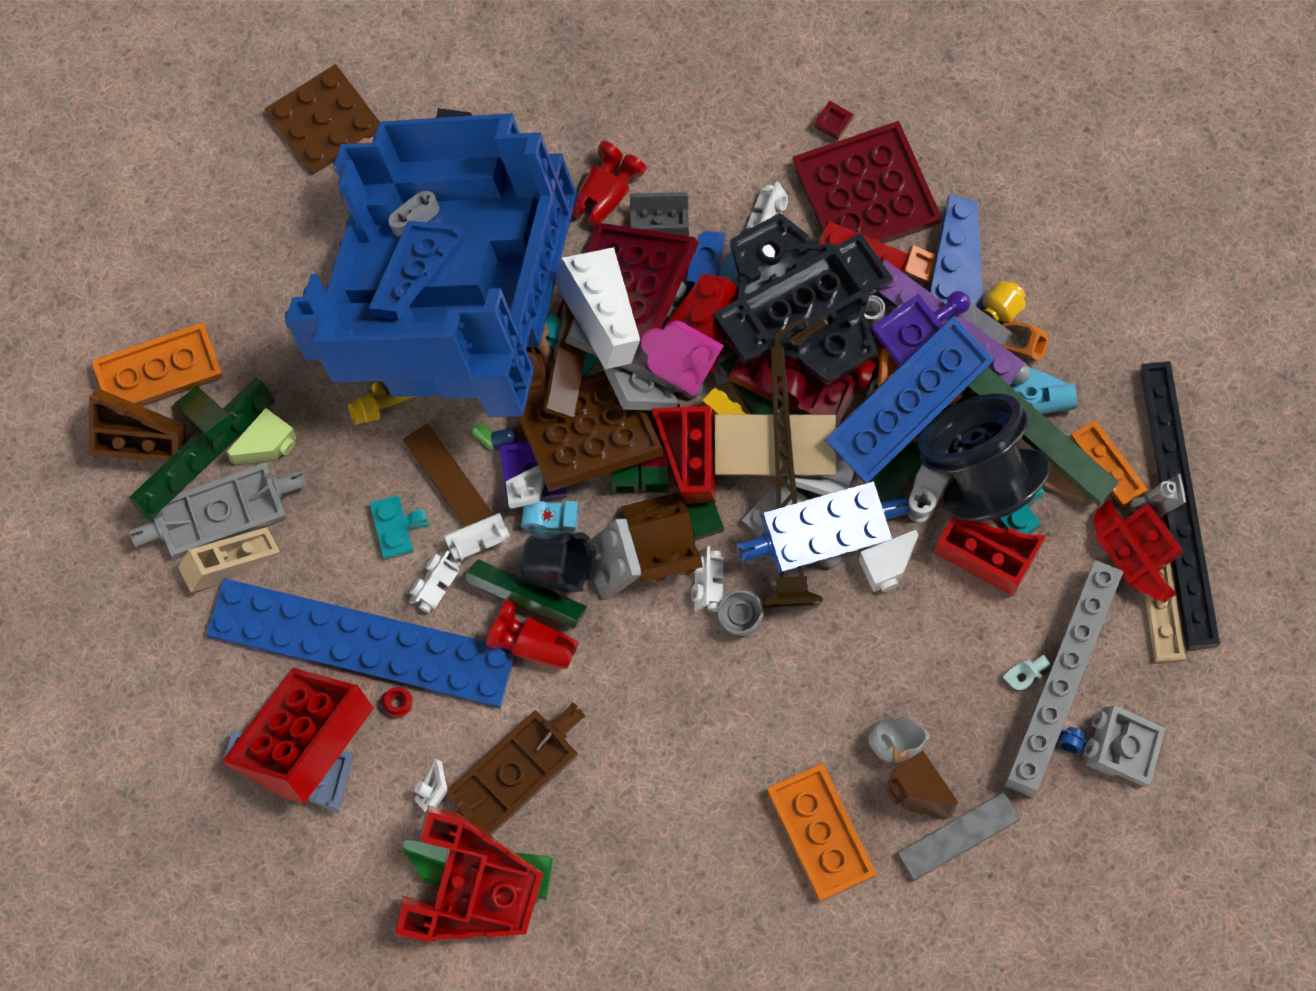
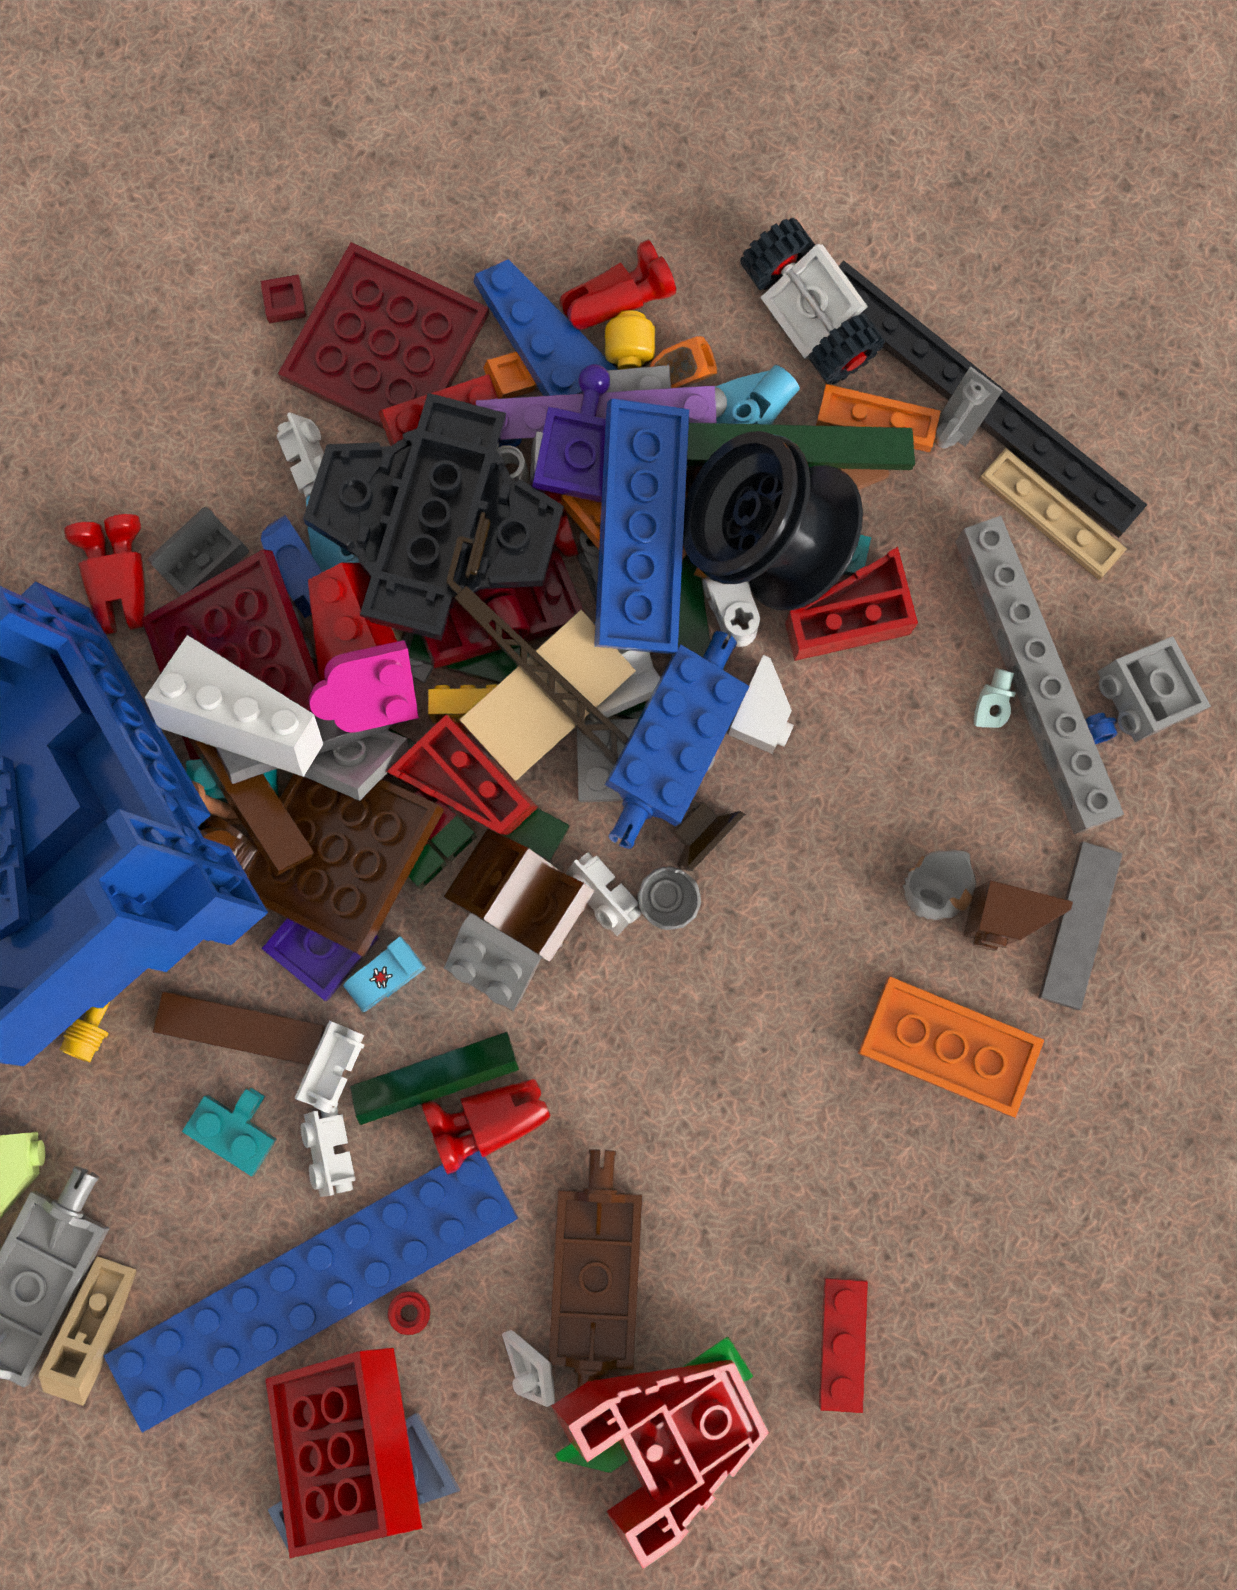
camera: 45 degrees left, 10 degrees up
arm [472,422,518,450] -> none
white piece [506,466,545,509] -> none
black cylinder [519,531,596,593] -> none
red plate [1094,499,1184,603] -> none
none -> red piece [559,239,677,330]
none -> plate [740,218,885,385]
none -> red plate [819,1277,868,1413]

